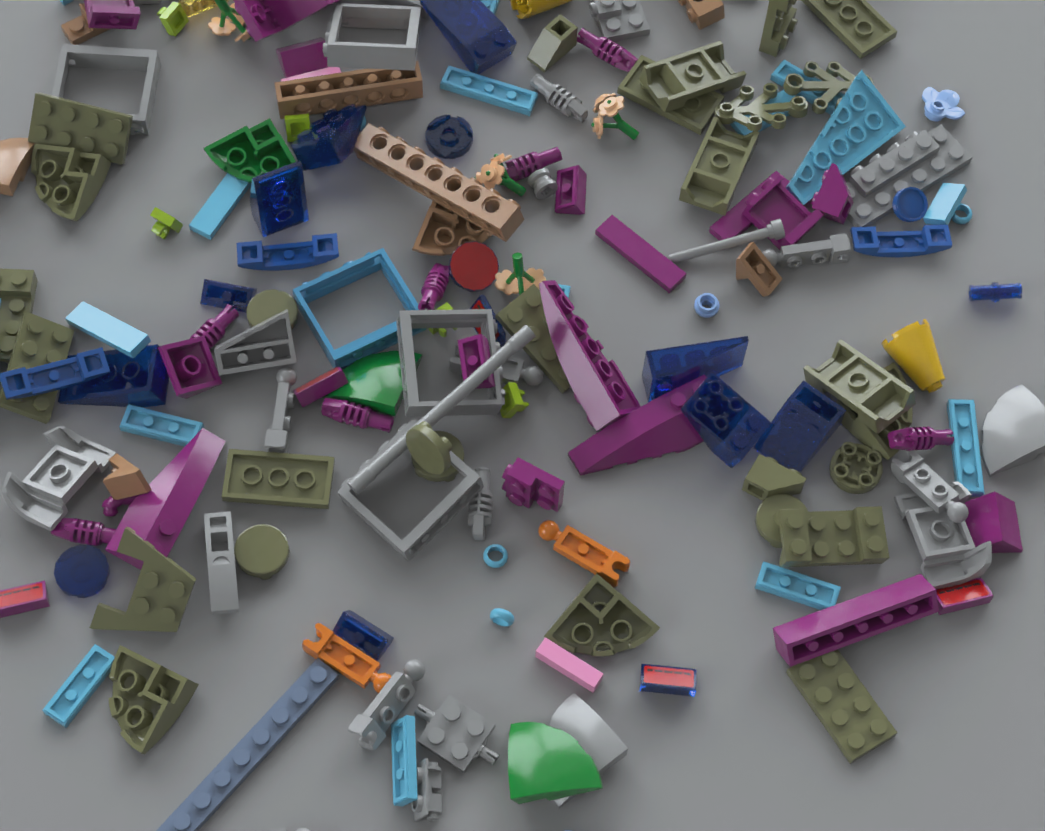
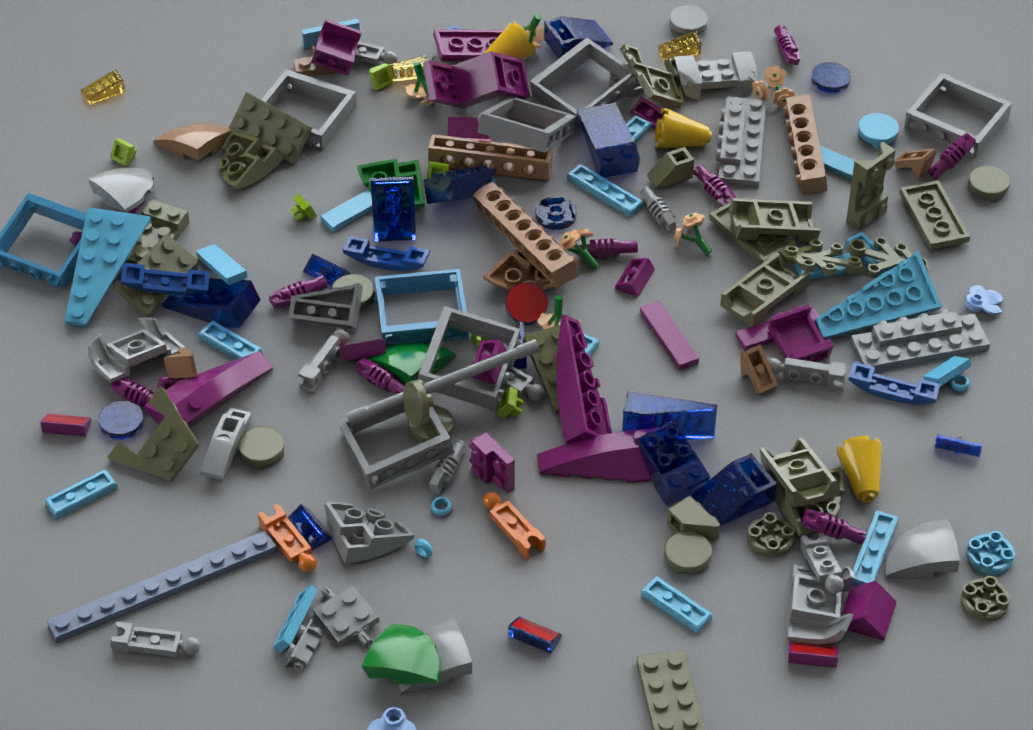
camera: 25 degrees right, 15 degrees down
olive brick [108,645,199,755] -> none
magenta slope [158,336,223,399] -> none
olive plate [221,449,335,509] -> none
light grey plate [348,659,425,750] -> none
magenta hinge [418,263,450,310] -> none
light grey wheel [527,168,558,199] -> none
bright pink piece [535,637,603,693] -> none
olive brick [544,573,660,656] -> none
light grey piece [667,219,785,264] -> none
light blue plate [694,293,720,318] -> none
olive piece [773,506,889,567] -> none
magenta brick [773,574,939,667] -> none
magenta slope [811,163,854,225] -> none
blue piece [892,187,928,222] -> none
none -> light grey brick [324,502,414,564]

